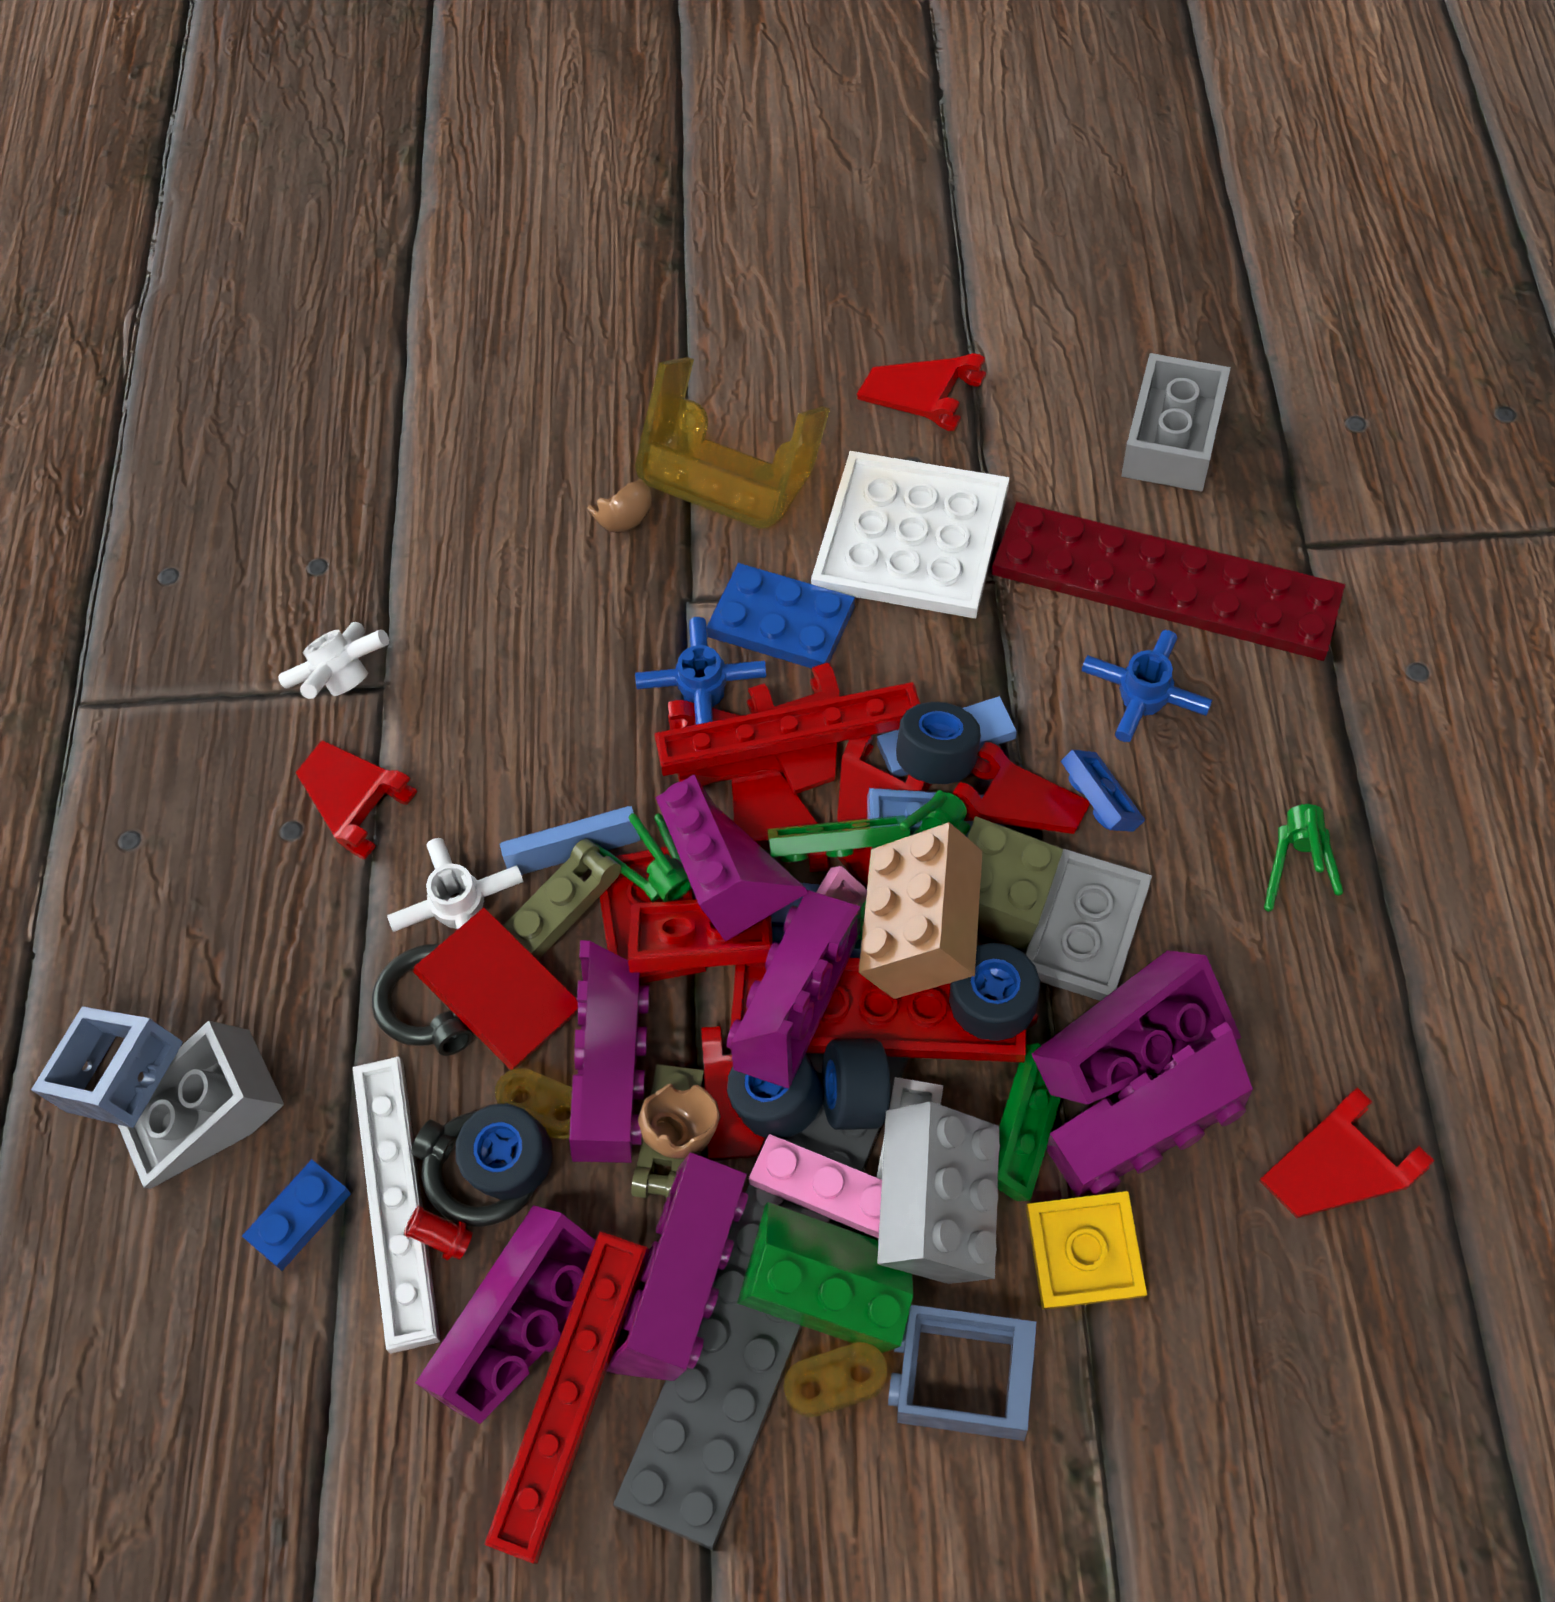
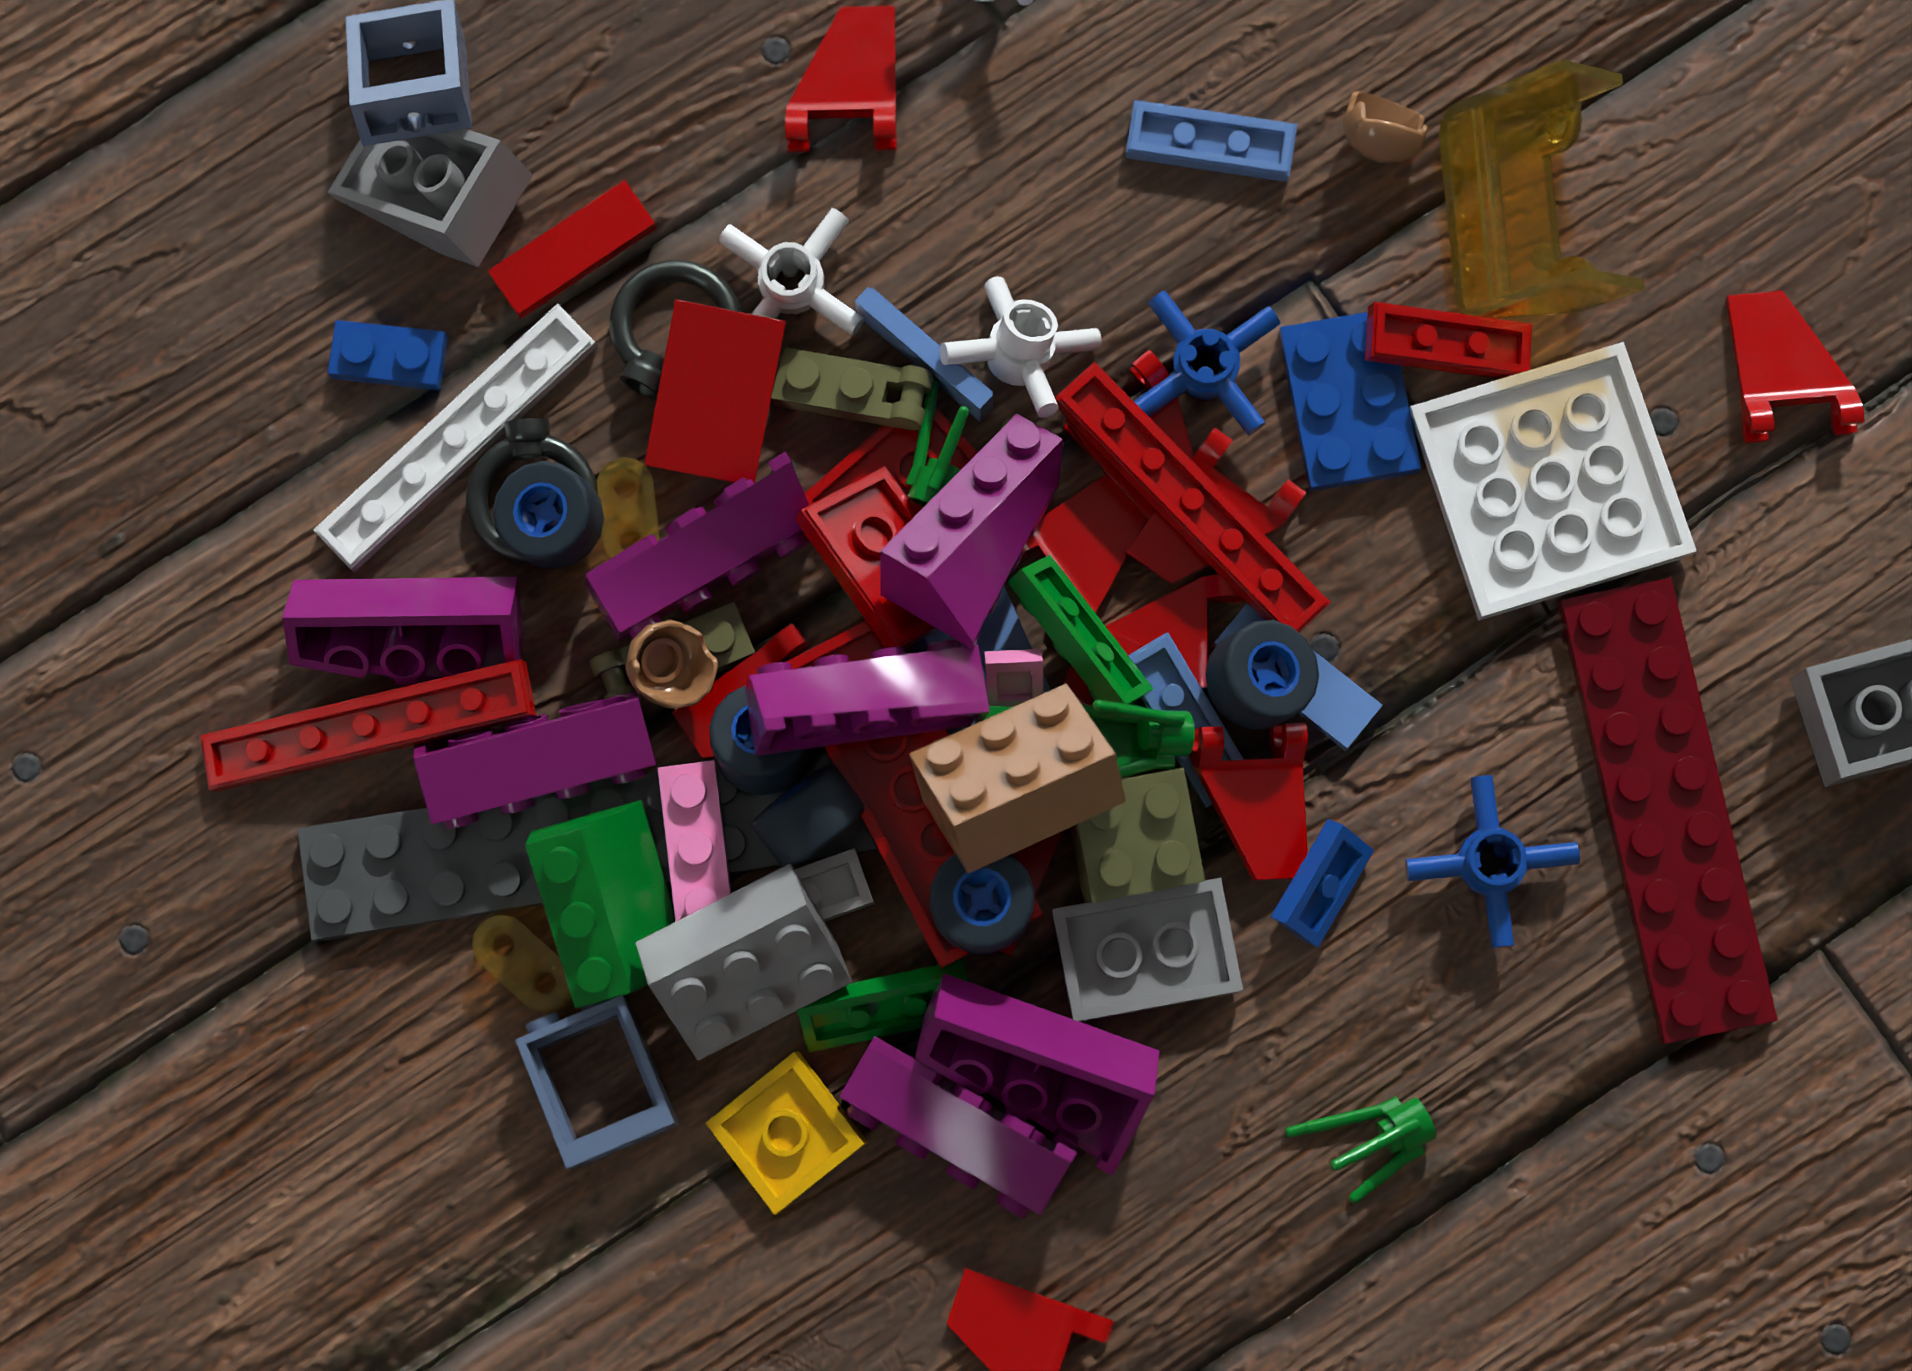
camera: 60 degrees right, 20 degrees up
red pin [403,1205,473,1260] -> none
none -> red tile [488,180,657,320]
none -> white bar [939,277,1102,418]
none -> medium blue tile [1125,100,1297,182]
none -> red tile [1365,301,1532,379]

